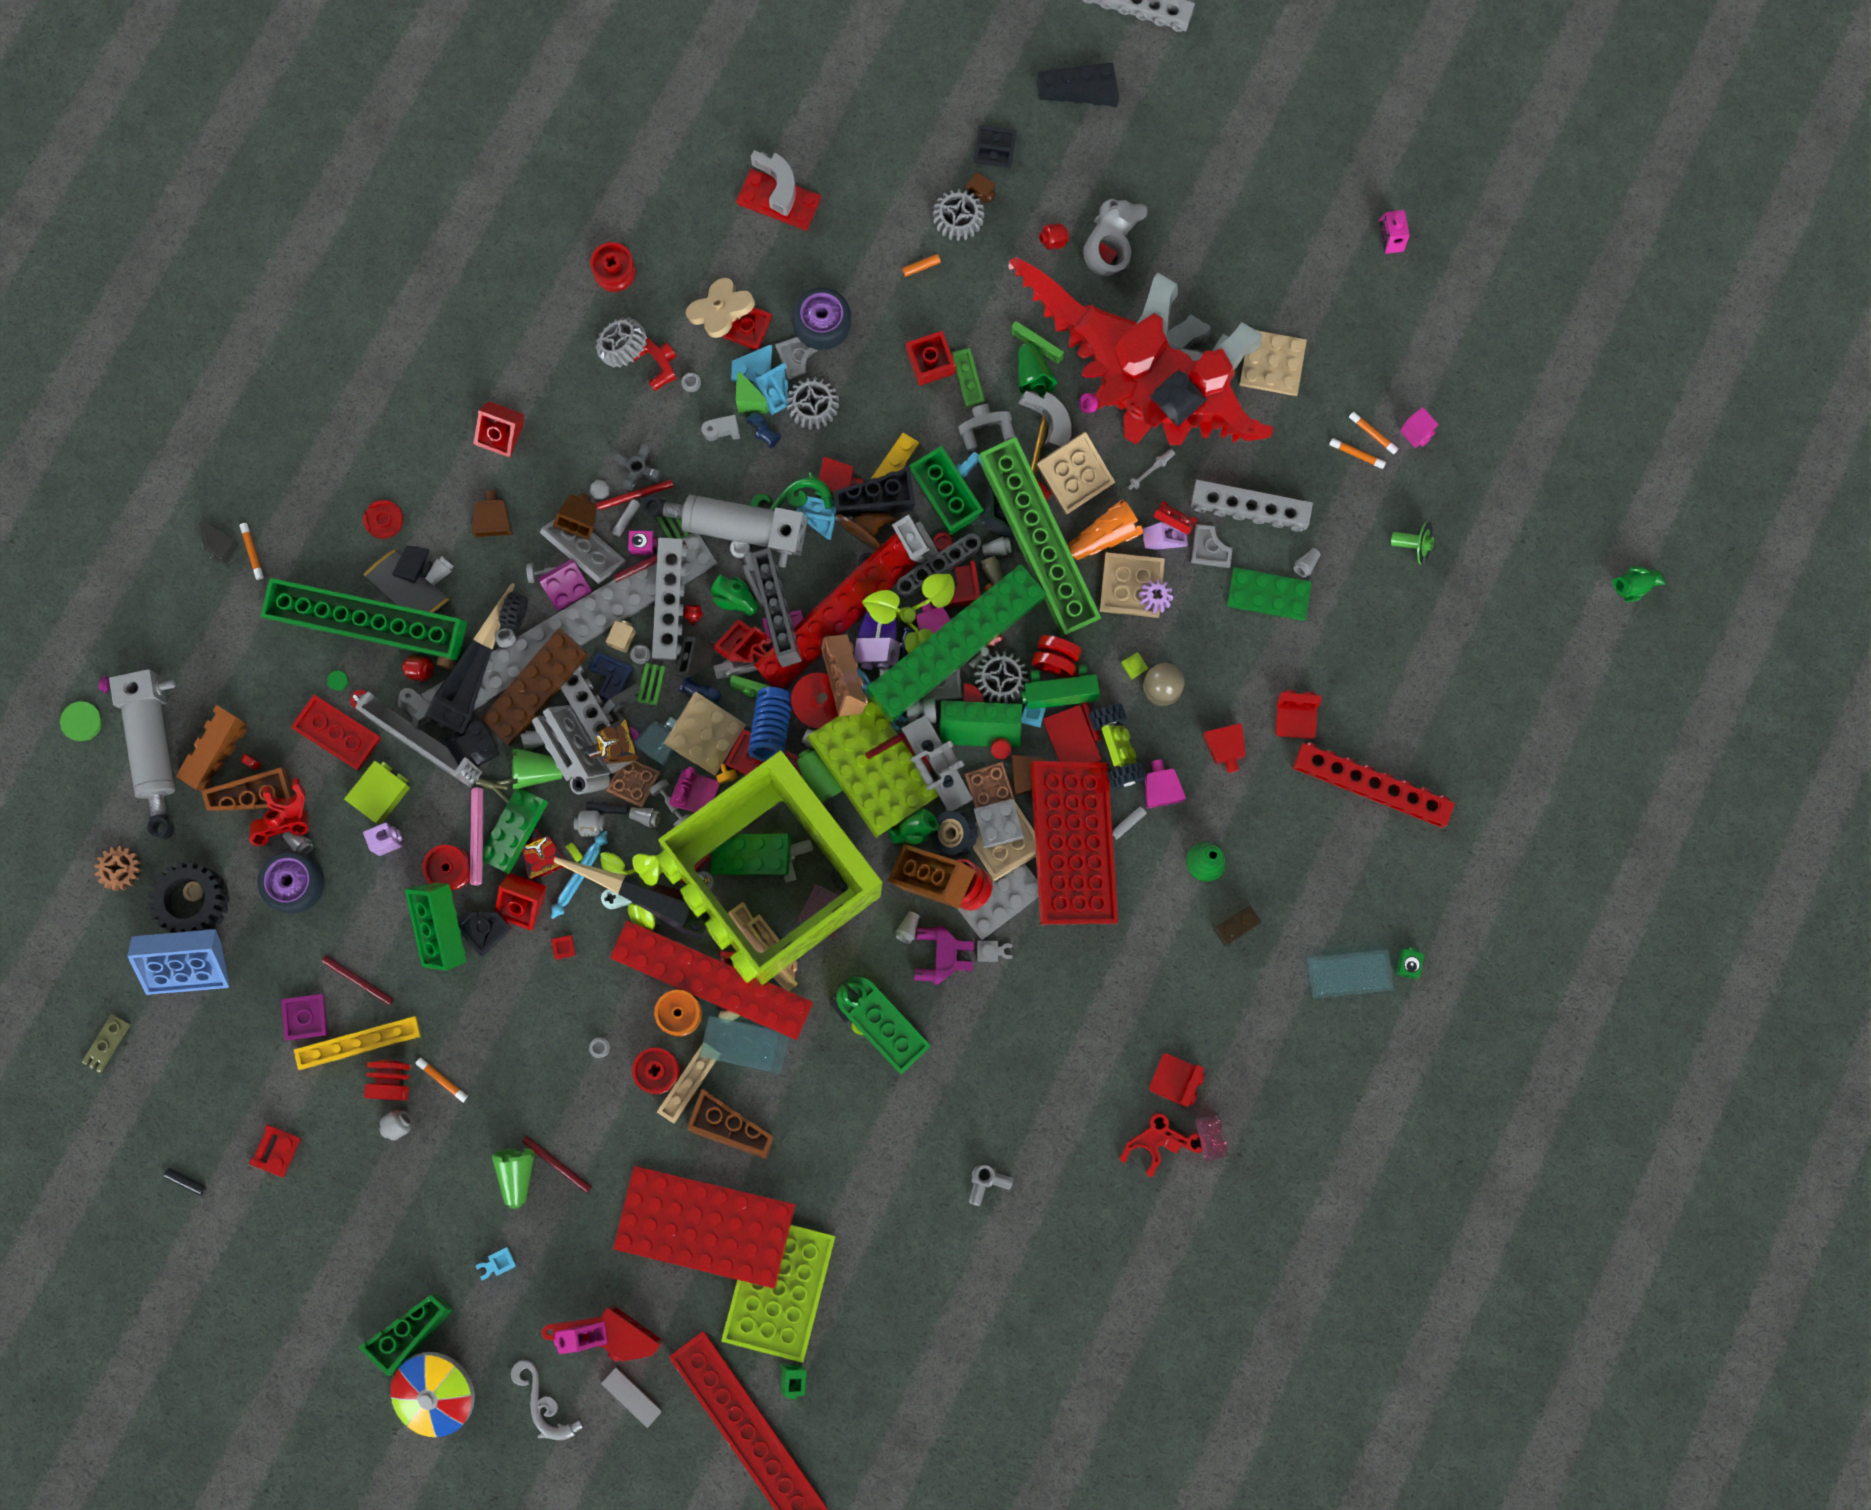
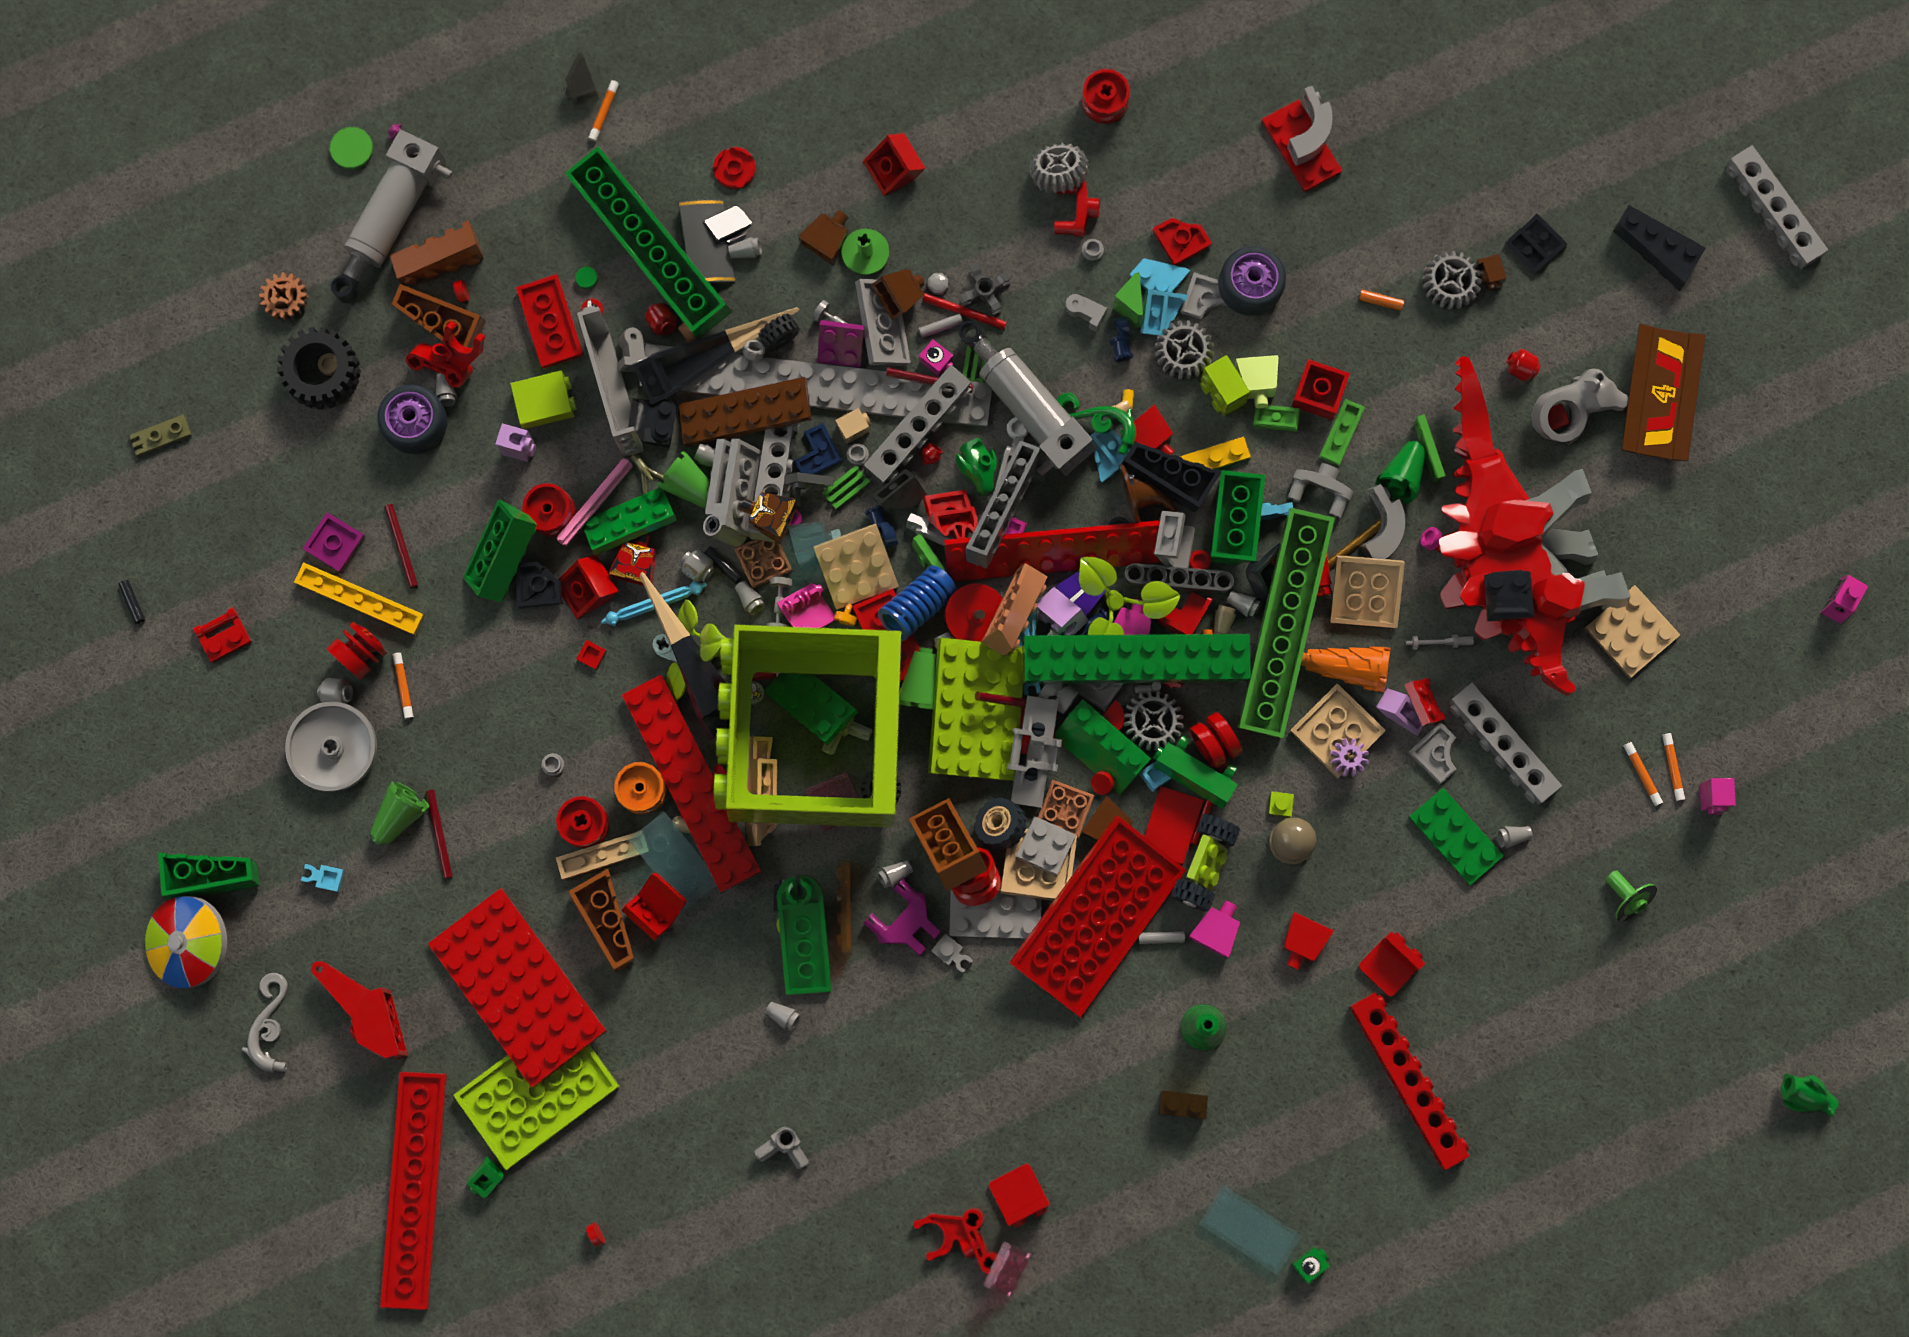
camera: 45 degrees right, 0 degrees up
medium blue slope [127,929,229,995] -> none
dark pink torso [554,1322,608,1354] -> none
lime tile [565,843,583,863] -> none
light grey tile [601,1367,662,1428] -> none
tan plant [686,278,755,338] -> none
green animal [888,809,941,845] -> none
none -> light grey dish [285,702,377,792]
none -> red tile [586,1222,605,1247]
none -> red bracket [621,872,687,941]
none -> light grey cone [765,1002,801,1031]
none -> clear orange plate [836,860,852,953]
none -> bright green piece [842,229,889,275]
none -> yellow arm [1112,389,1134,413]
none -> lime brick [1200,355,1250,416]
none -> yellowish green torso [1235,355,1279,408]
none -> bright green plate [1253,405,1301,432]
none -> reddish brown hinge [1621,323,1706,462]

